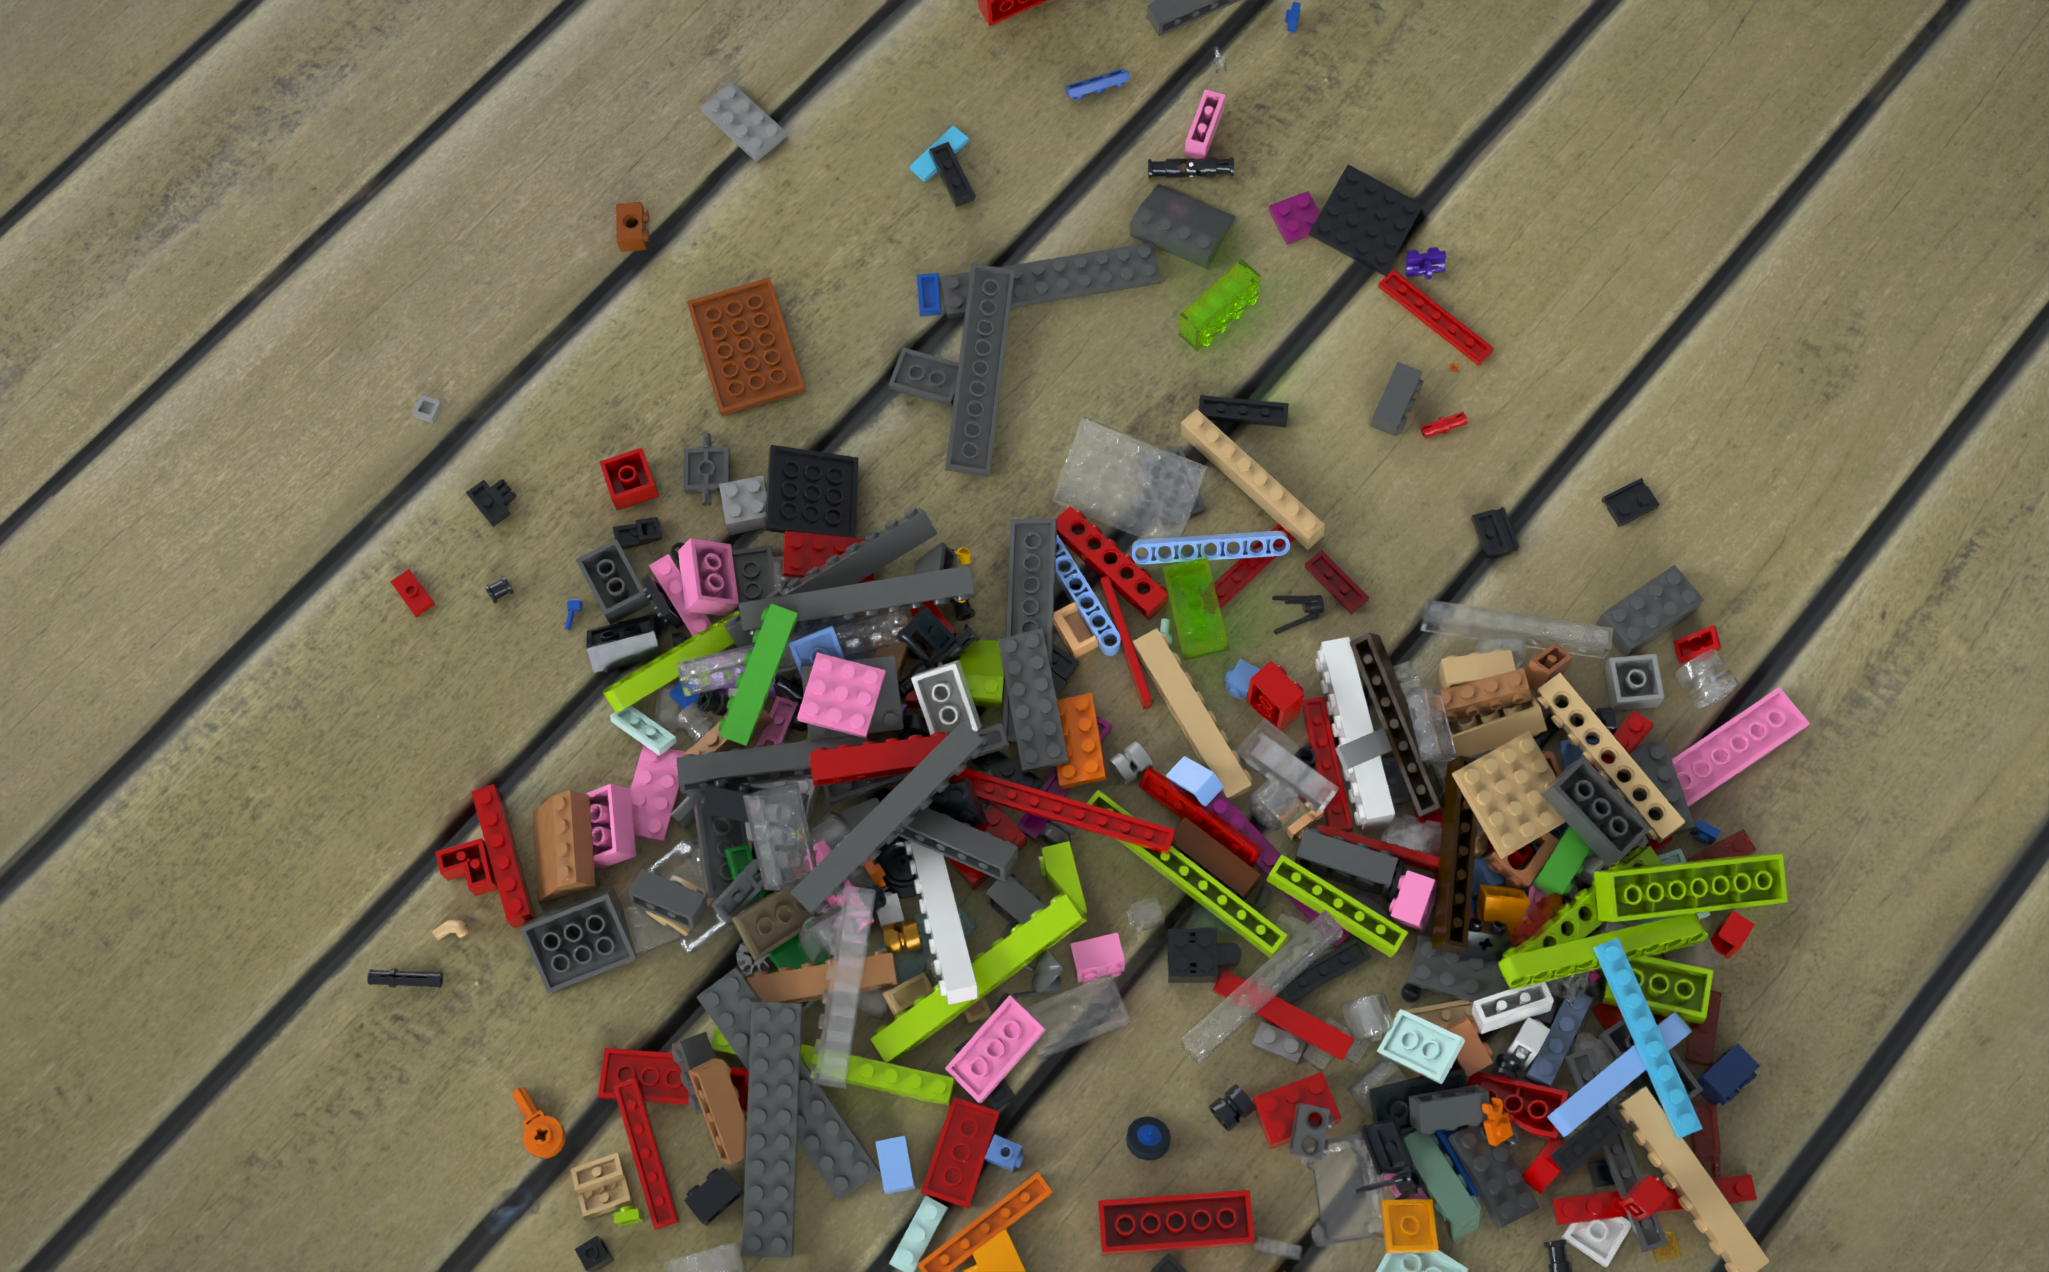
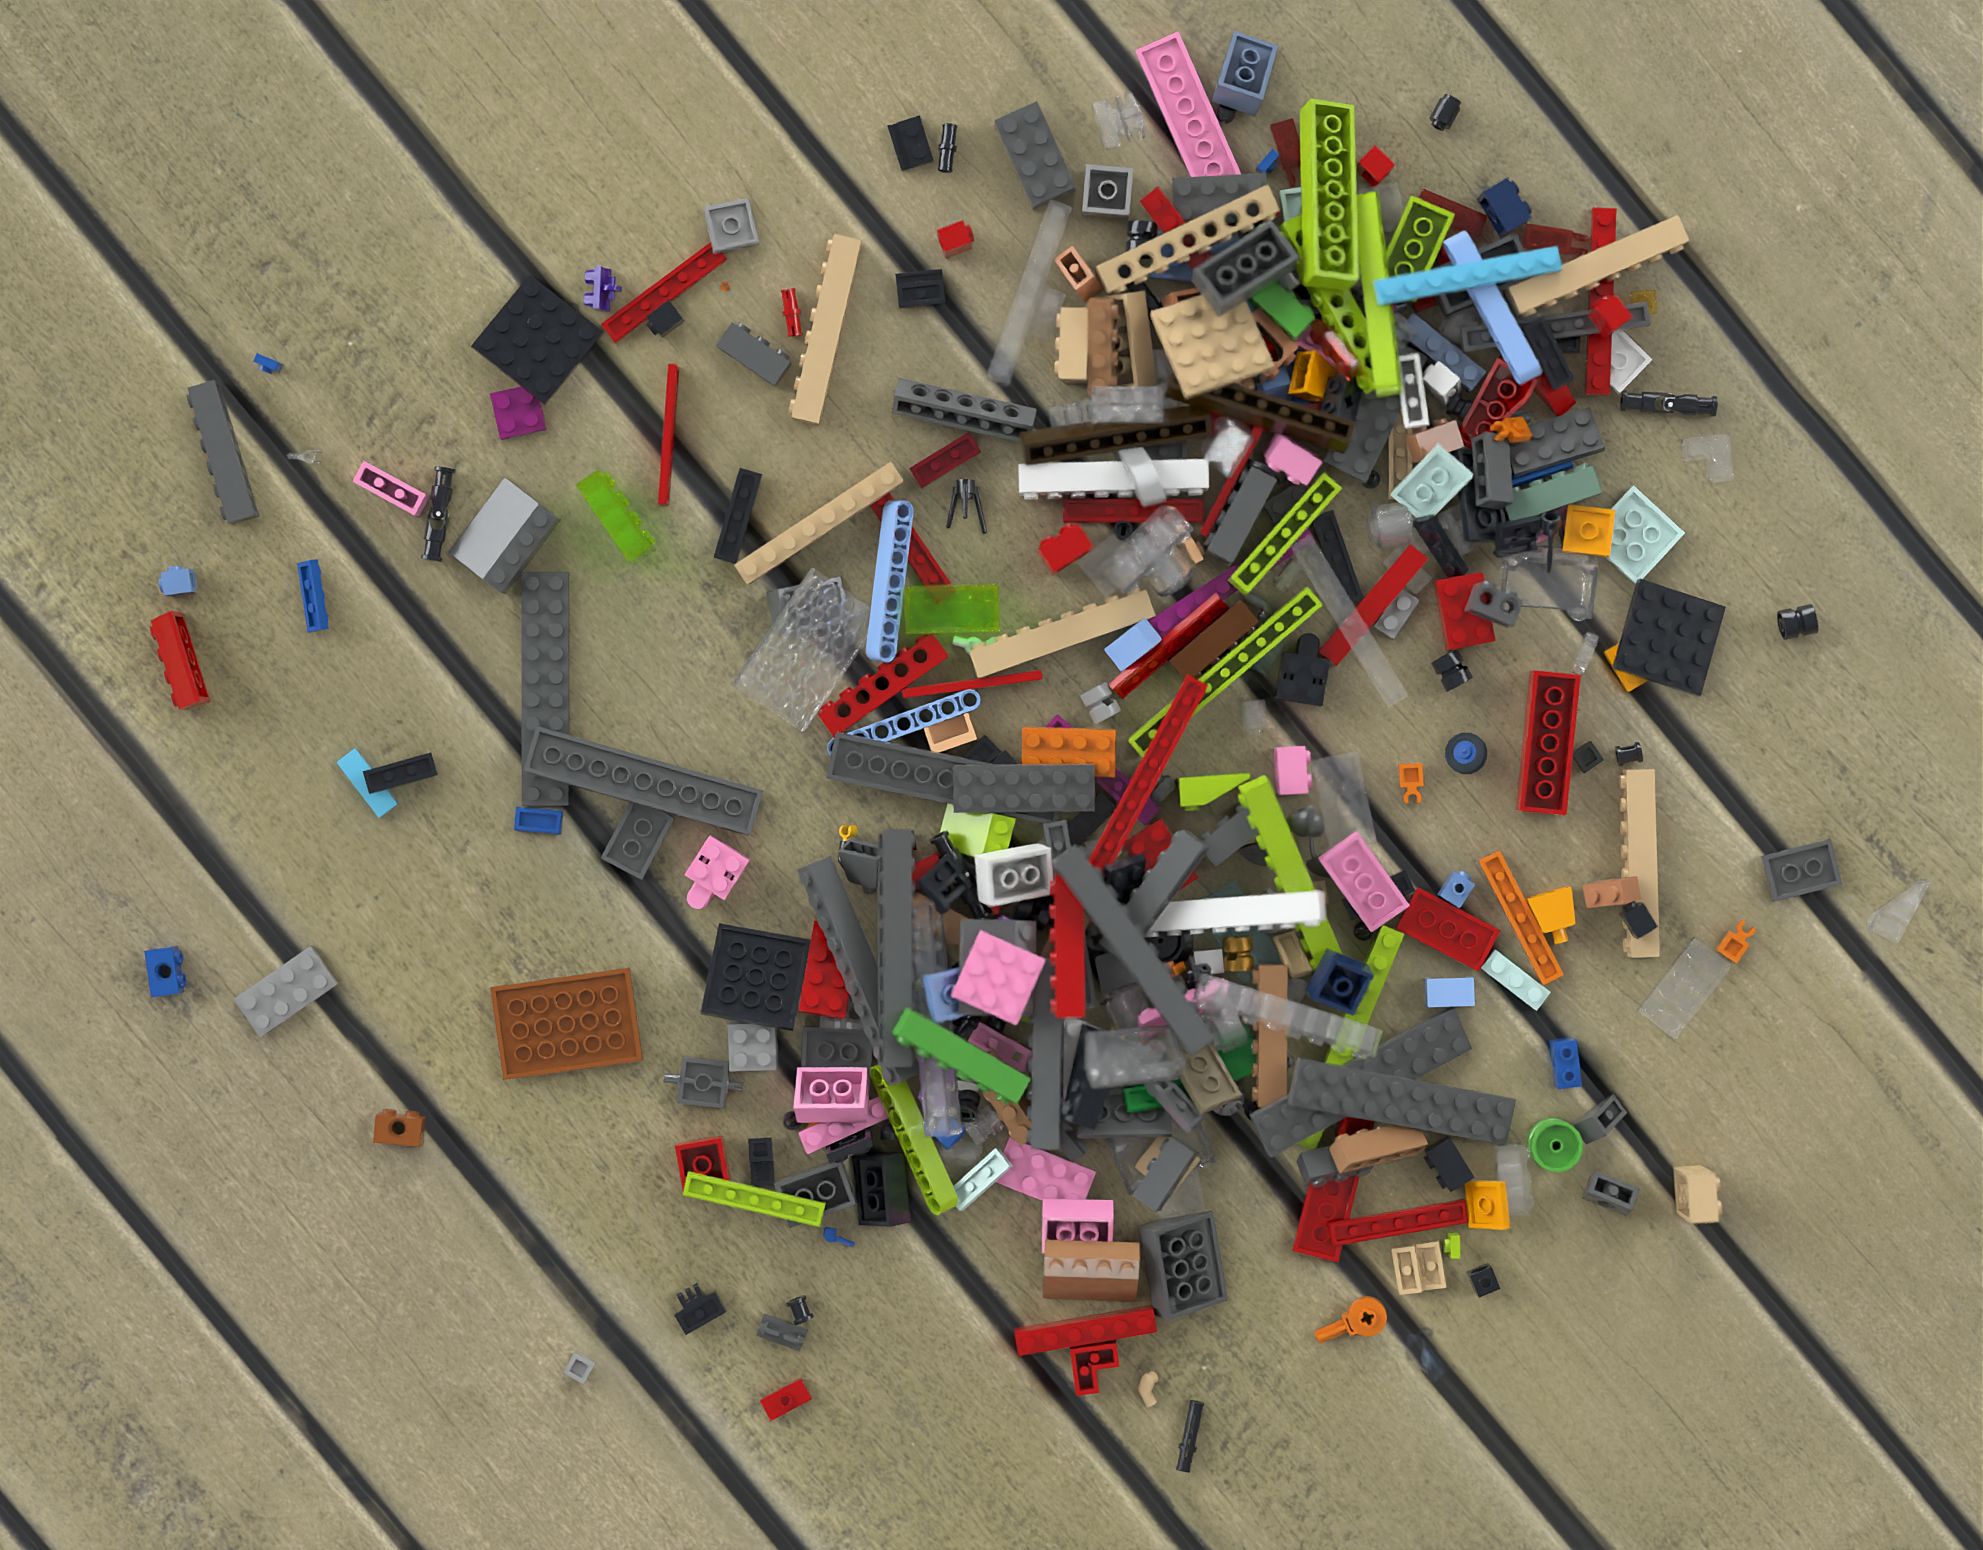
camera: 85 degrees left, 20 degrees up
medium blue brick [1224,659,1261,700] -> none
red slope [1673,625,1721,663] -> none
none -> blue brick [144,946,187,997]
none -> black brick [646,300,685,338]
none -> red tile [658,363,679,506]
none -> lime tile [683,1171,826,1227]
none -> bright pink brick [685,835,751,909]
none -> light grey tile [703,198,760,254]
none -> dark grey hinge [756,1313,808,1352]
none -> tan brick [788,234,862,425]
none -> dark grey brick [892,378,1037,442]
none -> red brick [937,220,974,259]
none -> black pin [938,123,958,173]
none -> sand blue slope [1212,31,1278,116]
none -> black hinge [1217,104,1237,124]
none -> dark blue brick [1306,948,1374,1016]
none -> black hinge [1354,922,1373,941]
none -> orange plate [1398,763,1424,804]
none -> black plate [1412,514,1469,578]
none -> black brick [1429,94,1461,131]
none -> light orange plate [1464,1180,1510,1230]

